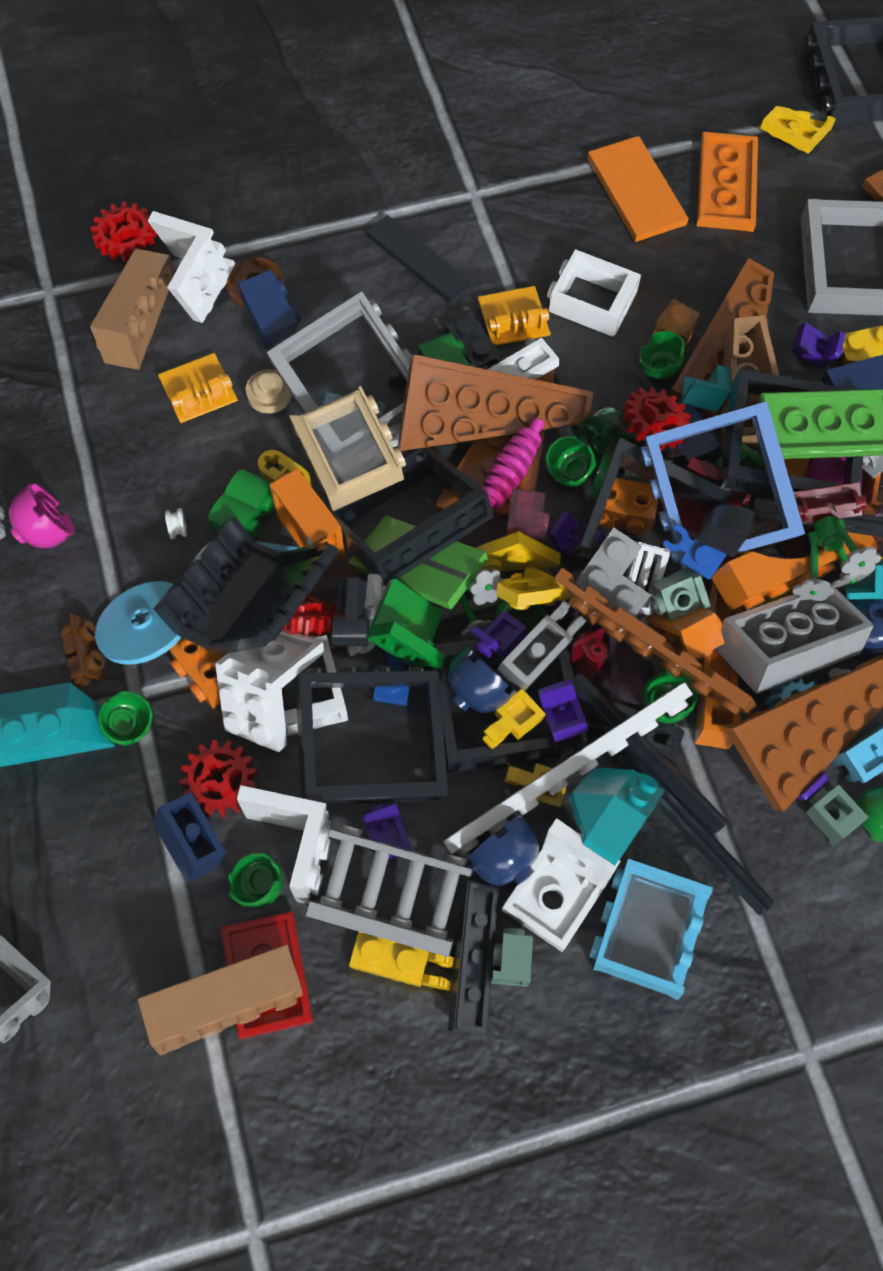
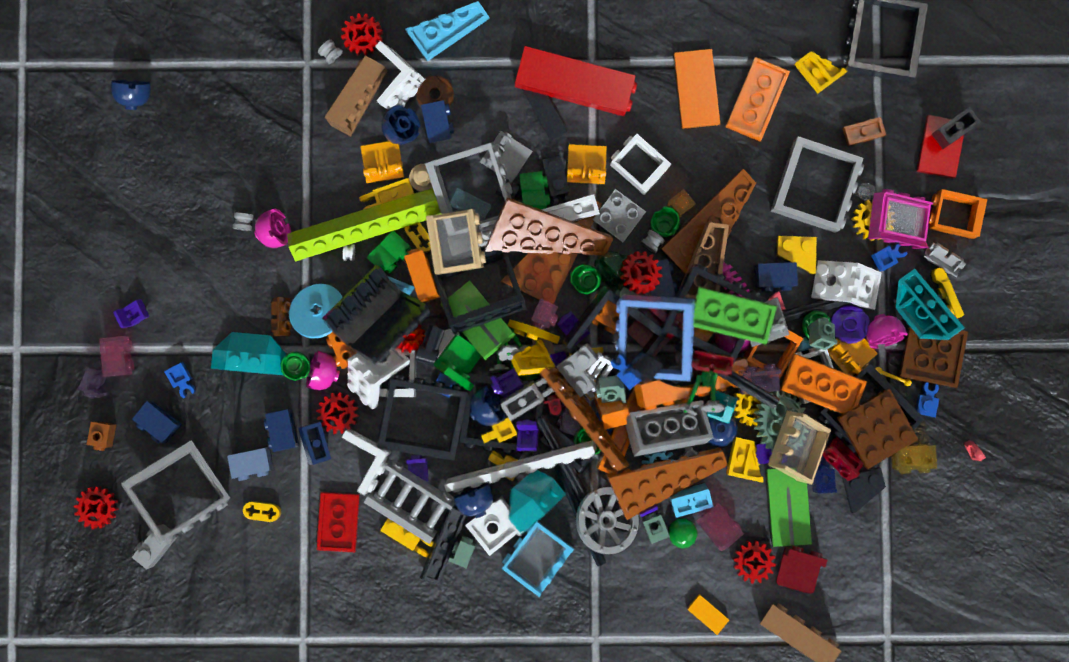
camera: 20 degrees right, 20 degrees up
medium nougat wedge [138,945,303,1056] -> none
green hair [228,853,284,908] -> none
clear tile [365,574,385,619] -> none
dark pink piece [481,418,545,508] -> none
teal panel [682,365,730,412] -> none
dark purple bracket [791,322,845,369] -> none
none -> sand blue brick [227,447,274,481]
none -> yellow beam [243,501,281,522]
none -> dark blue brick [264,409,299,452]
none -> lime brick [287,188,441,261]
none -> dark pink cylinder [306,351,340,390]
none -> light grey wheel [318,40,342,64]
none -> yellow hinge [359,178,414,210]
none -> dark blue cylinder [381,105,420,145]
none -> medium azure wing [405,1,489,61]
none -> light grey hinge [480,131,533,183]
none -> red brick [515,46,637,116]
none -> light grey wheel [576,487,639,554]
none -> light grey hinge [593,189,646,242]
none -> light grey wheel [641,230,665,253]

